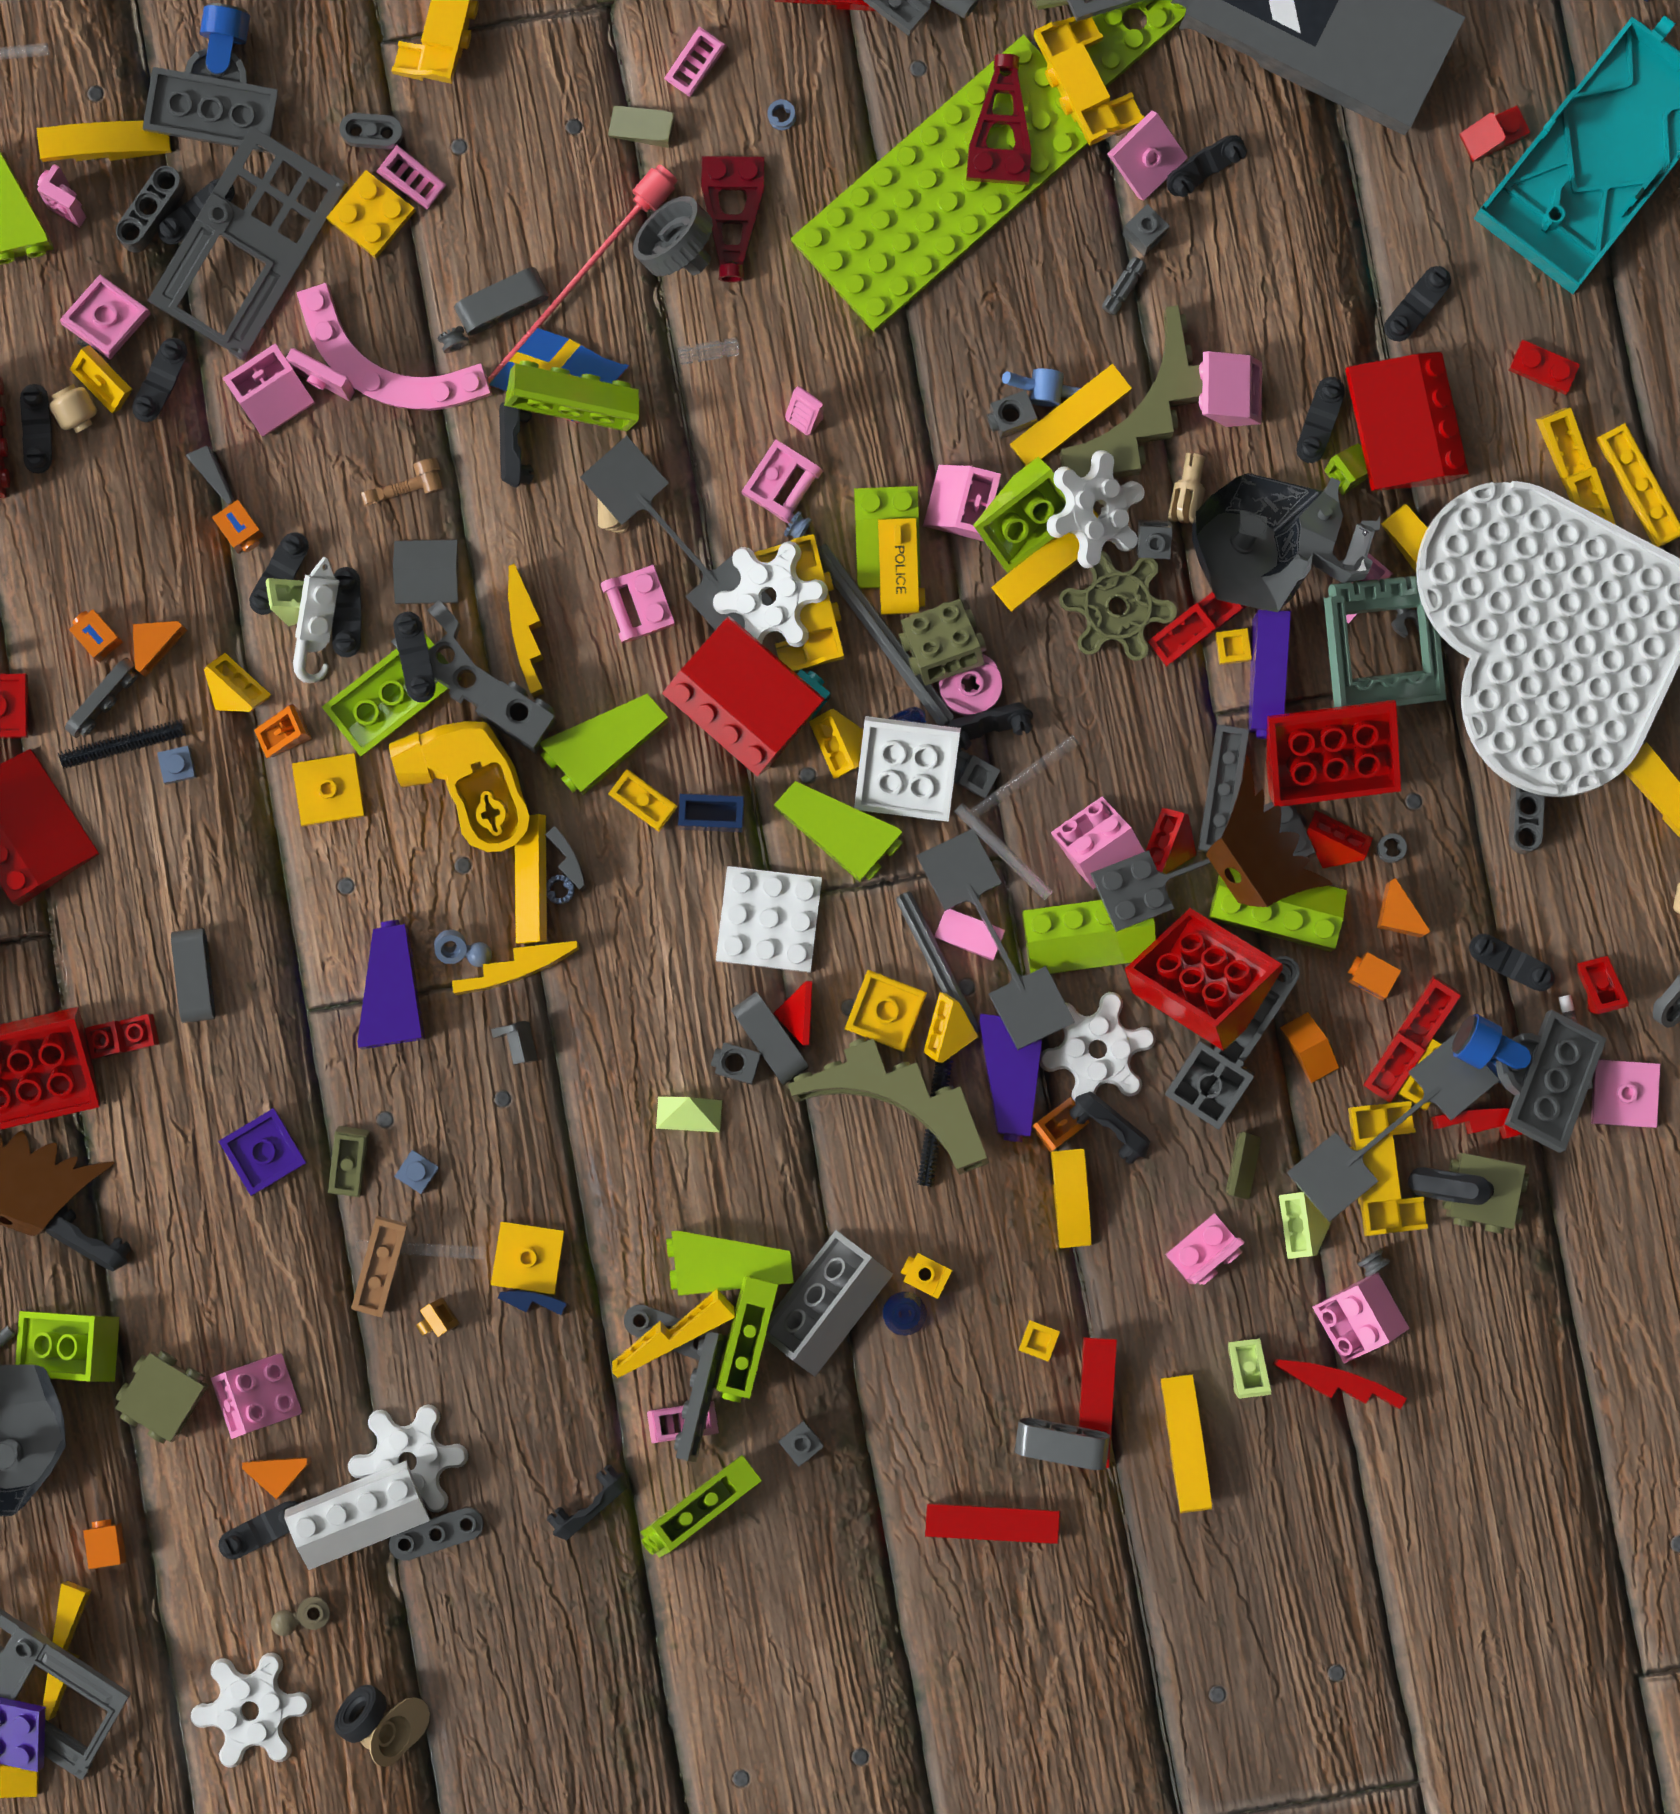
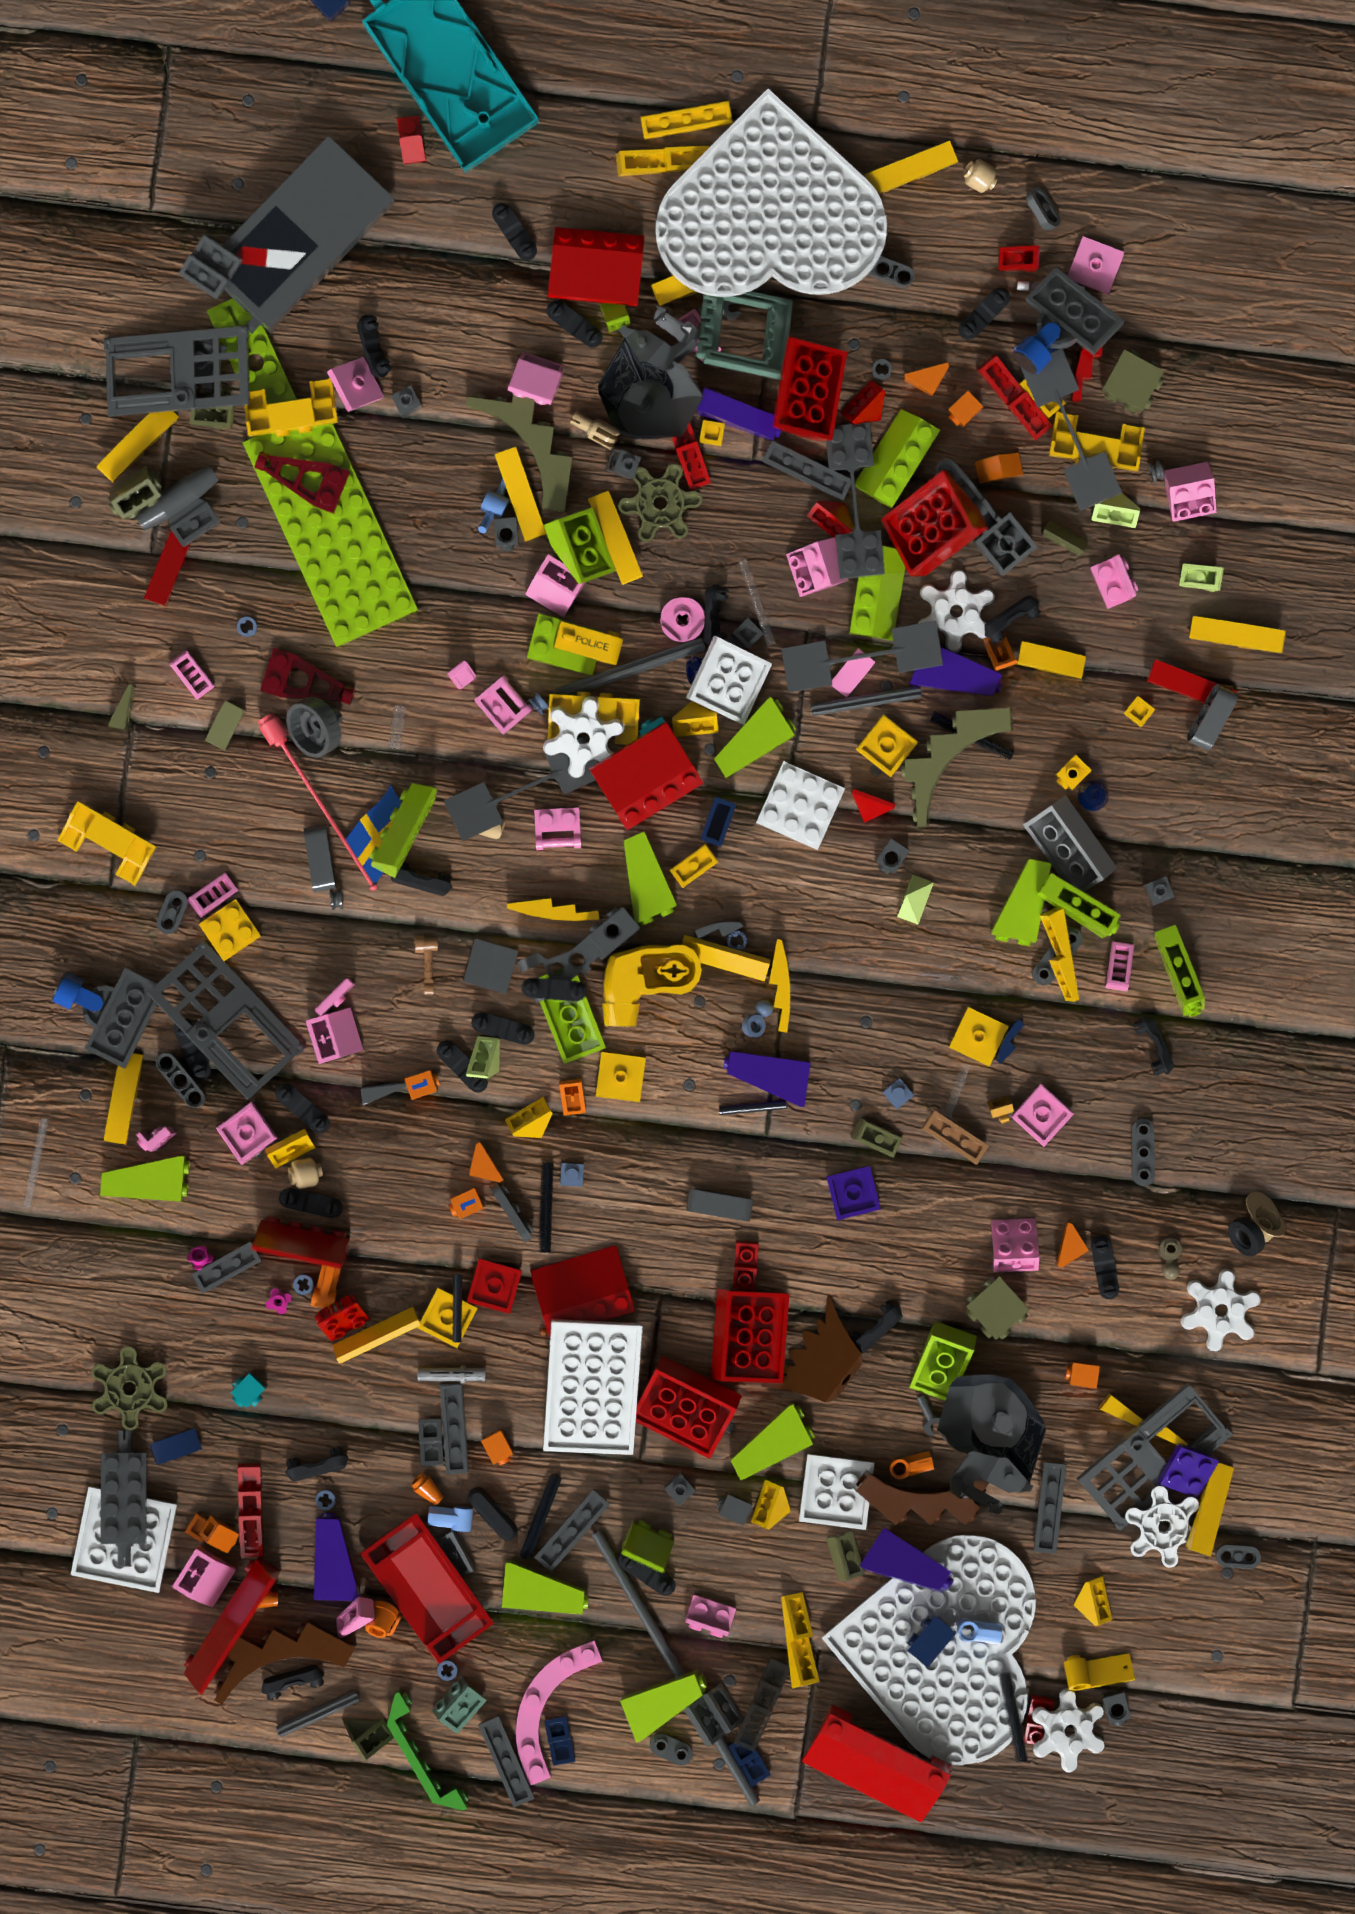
camera: 70 degrees left, 5 degrees up
white slope [284,1461,430,1570] -> none
white plate [293,557,339,684] -> none
bright pink plate [296,283,492,411] -> none
white plate [348,1404,468,1513] -> none
dark grey tile [491,1021,538,1065] -> none
dark grey plate [674,1331,727,1462] -> none
dark grey beam [730,991,809,1085] -> none
olive brick [898,599,987,686] -> none
yellow slope [923,992,978,1063] -> none
red slope [925,1503,1061,1544] -> none
clear piece [954,803,1053,900] -> none
white plate [1047,450,1145,568] -> none
dark grey axle [1102,257,1146,315] -> none
reddish brown piece [1206,755,1333,907] -> none
red slope [1273,1359,1407,1409] -> none
black piece [1408,1167,1494,1205] -> none
red plate [1508,339,1580,395] -> none
none -> black bar [719,1100,787,1115]
none -> bright pink plate [1010,1083,1074,1147]

